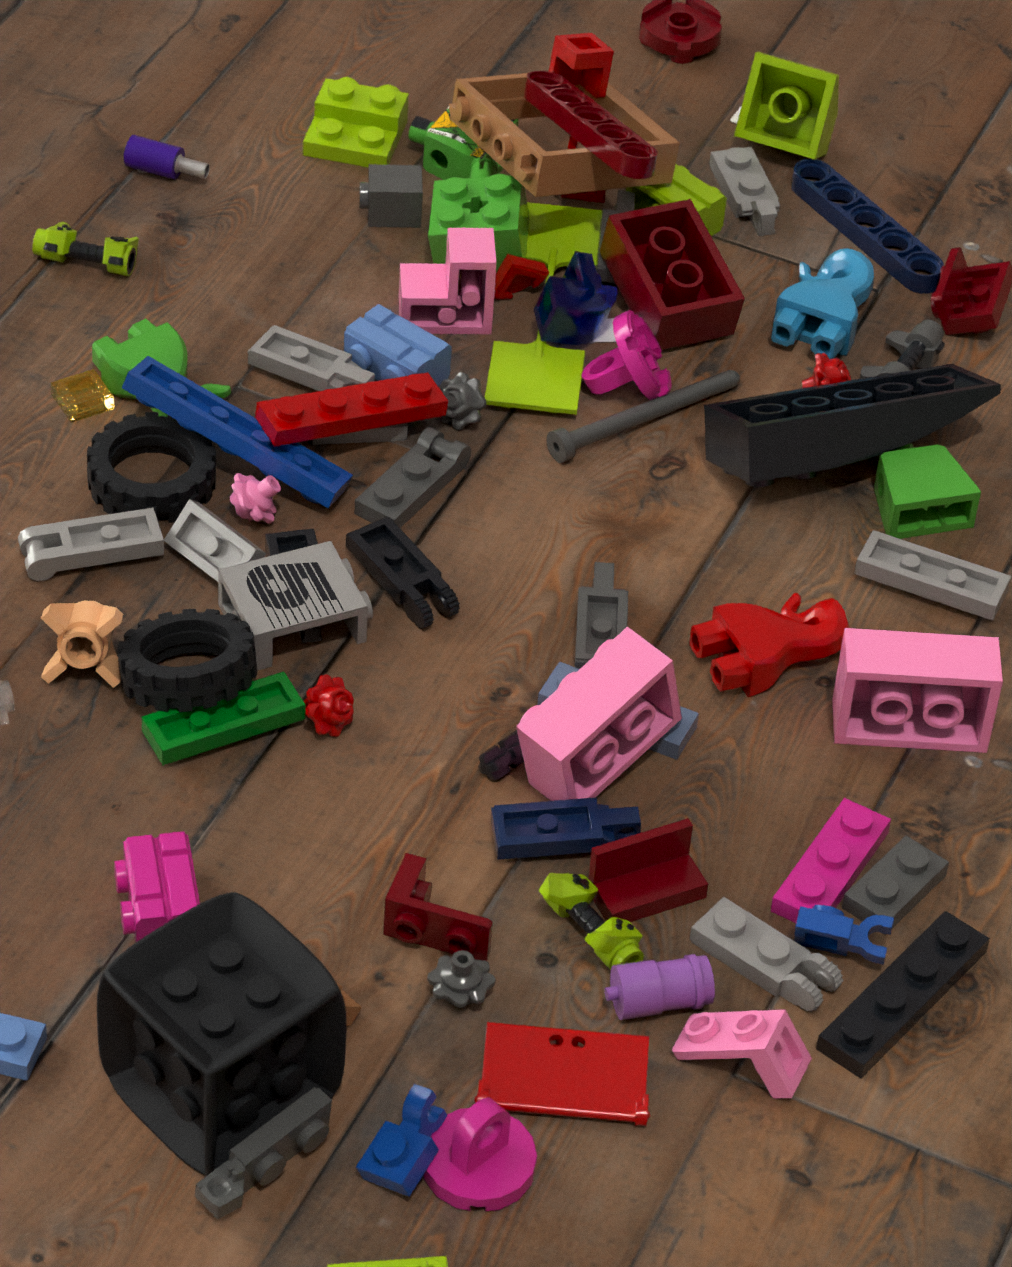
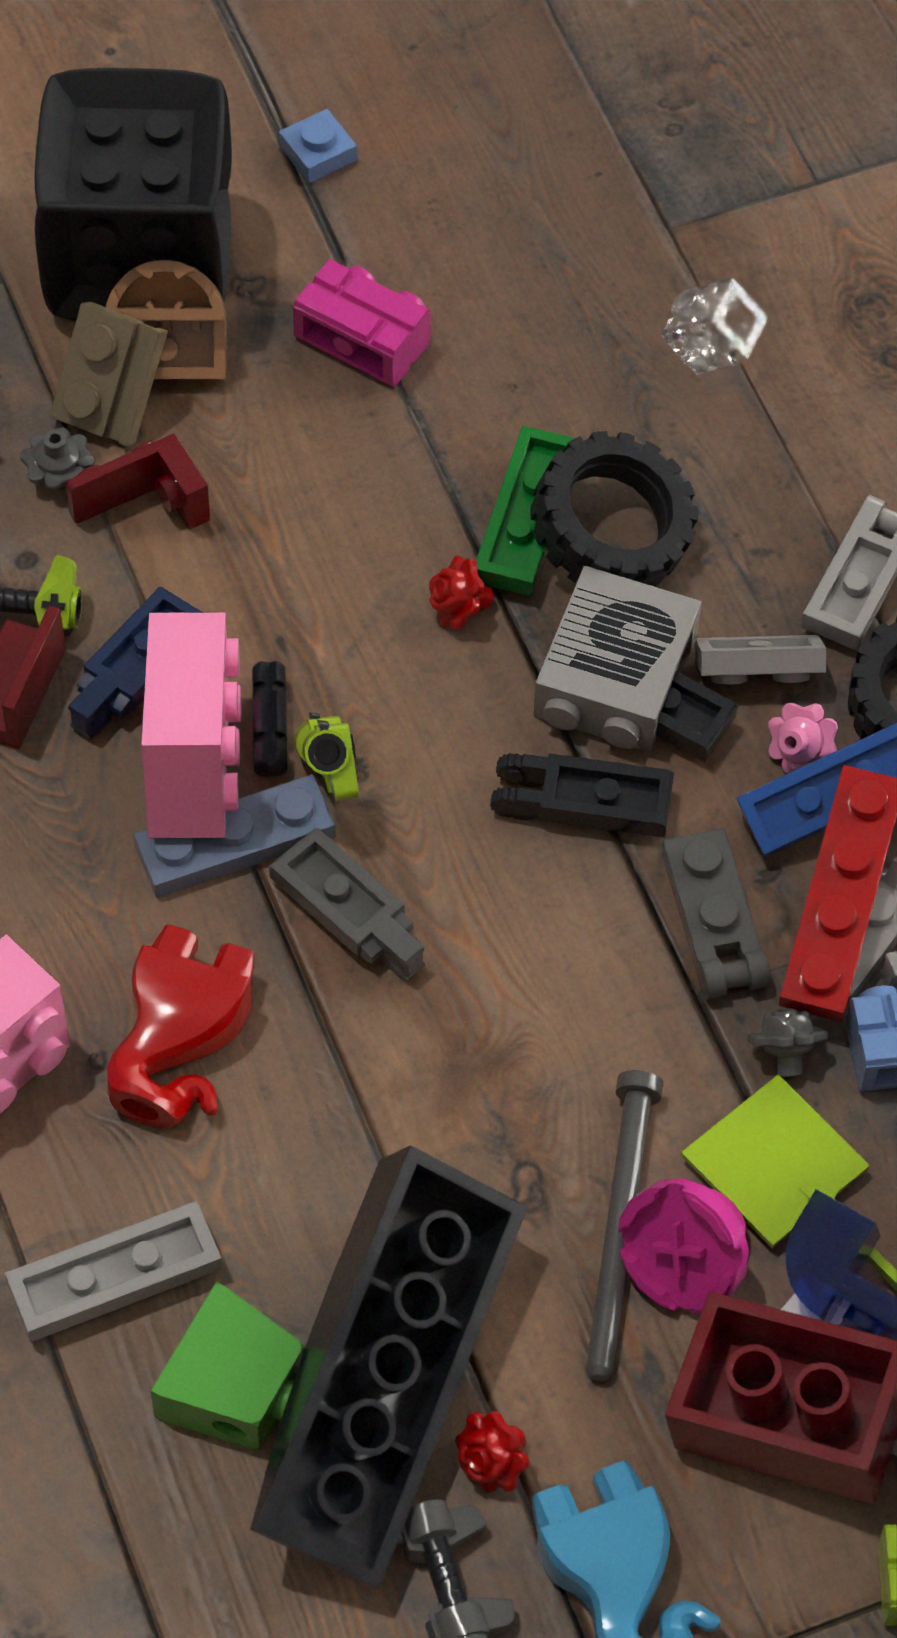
camera: 135 degrees right, 15 degrees up
light nougat brick [41,600,124,688] -> none
dark grey hinge [195,1087,332,1219] -> none
none -> dark tan plate [49,301,168,446]
none -> lime piece [294,712,359,801]

